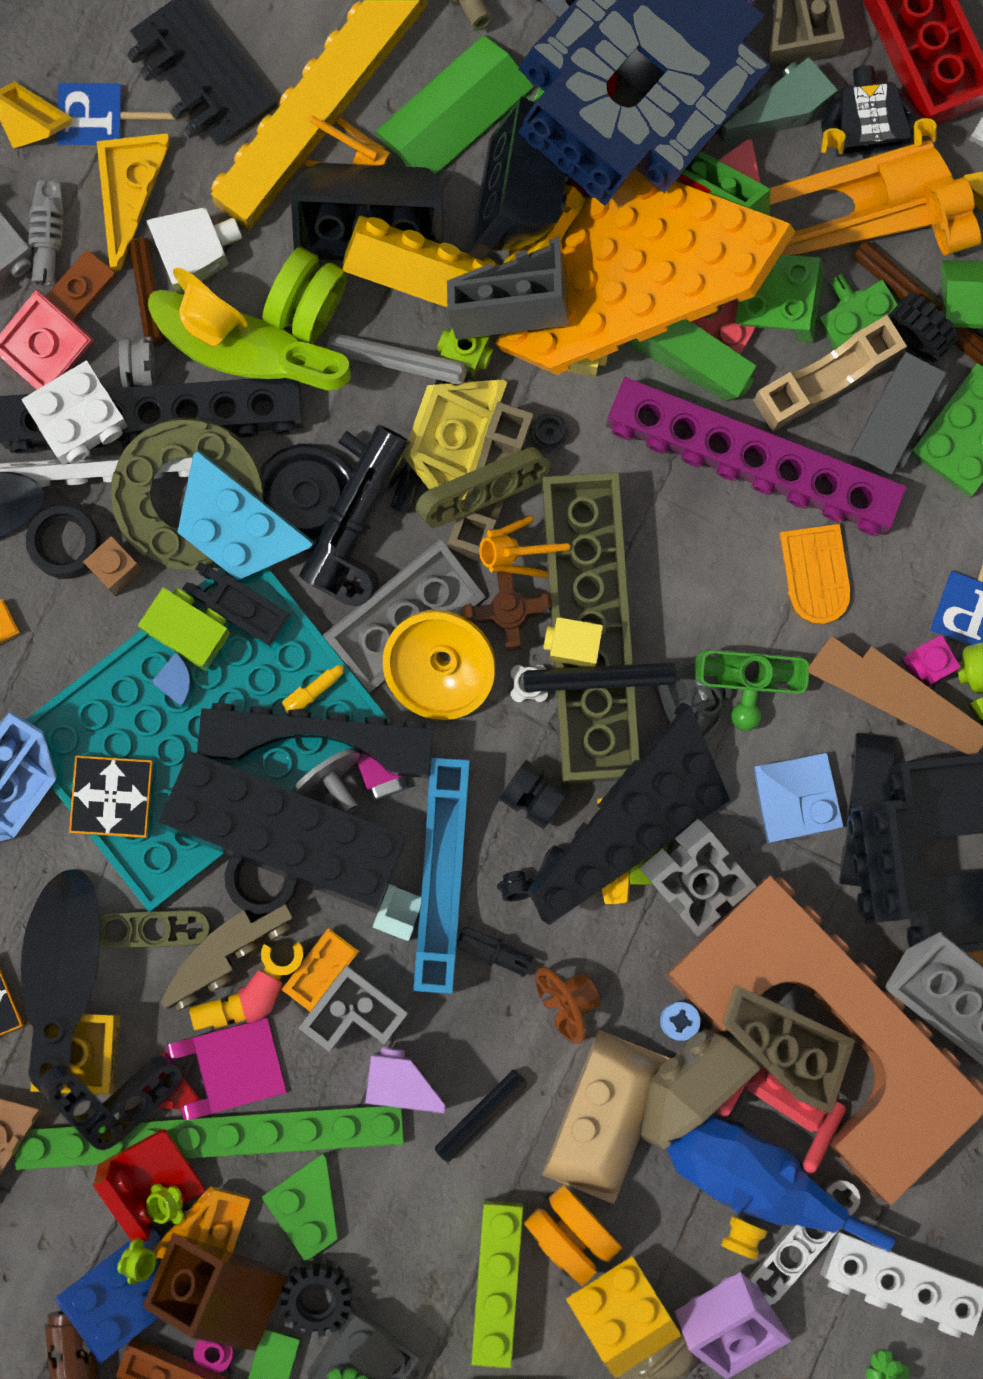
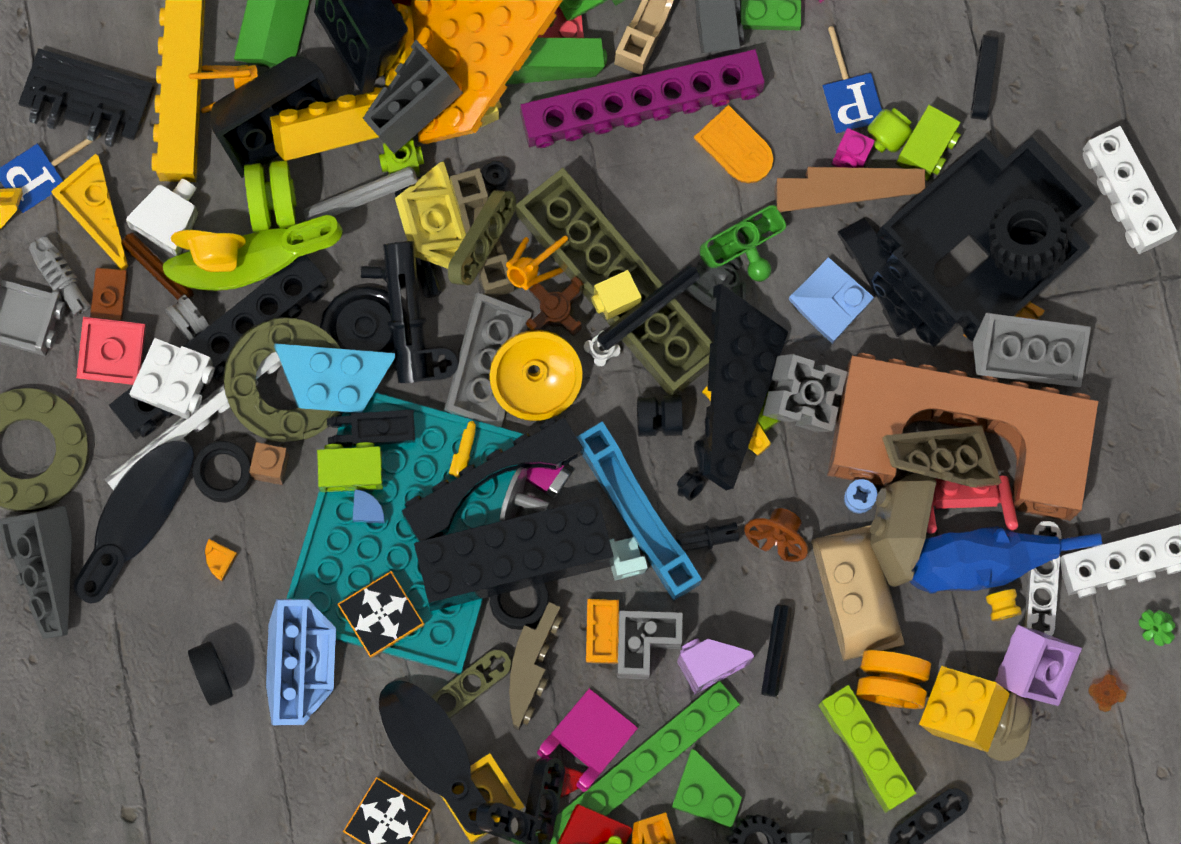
camera: 40 degrees left, 5 degrees down
piece [189,941,305,1031] -> none

